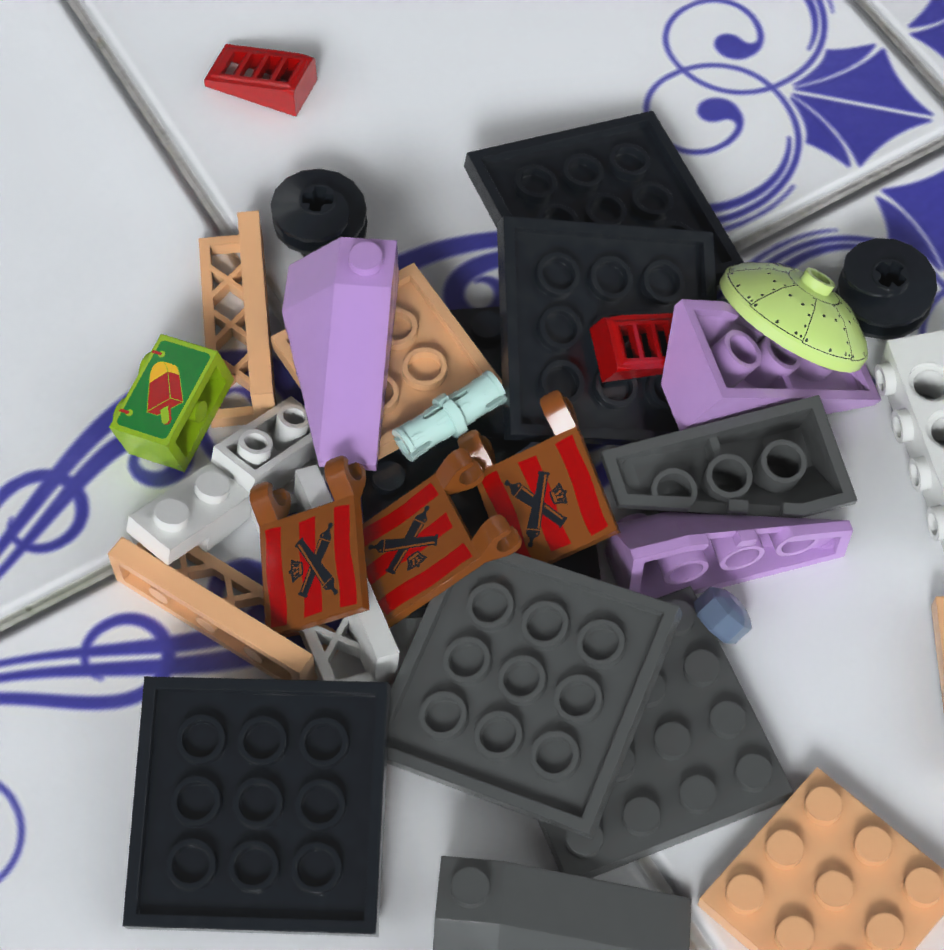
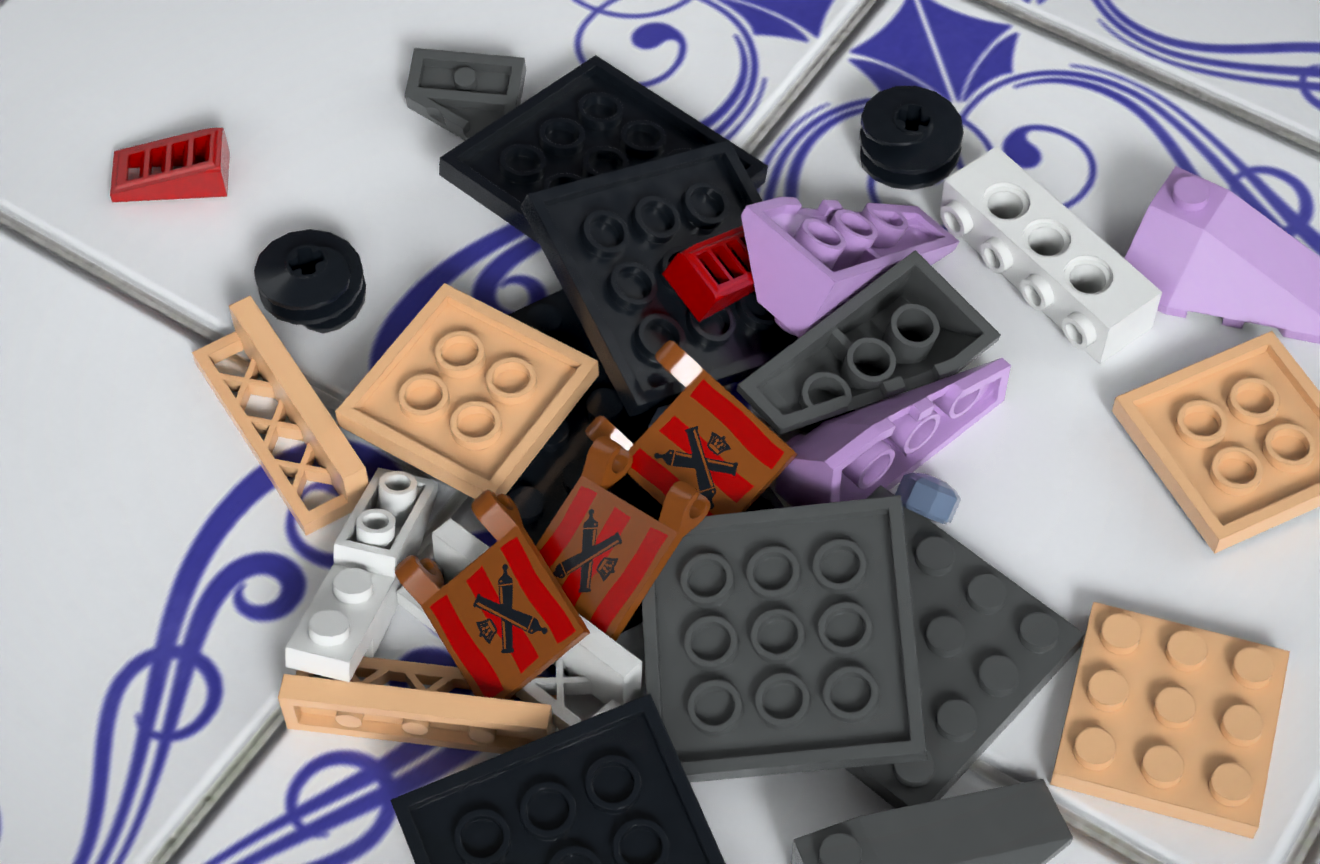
camera: 25 degrees left, 5 degrees down
brick [109,334,234,472] -> none
lavender wedge [282,237,399,471] -> none
light aqua pin [392,370,507,462] -> none
yellowish green dish [719,262,868,373] -> none
none -> dark grey wing [405,48,526,141]

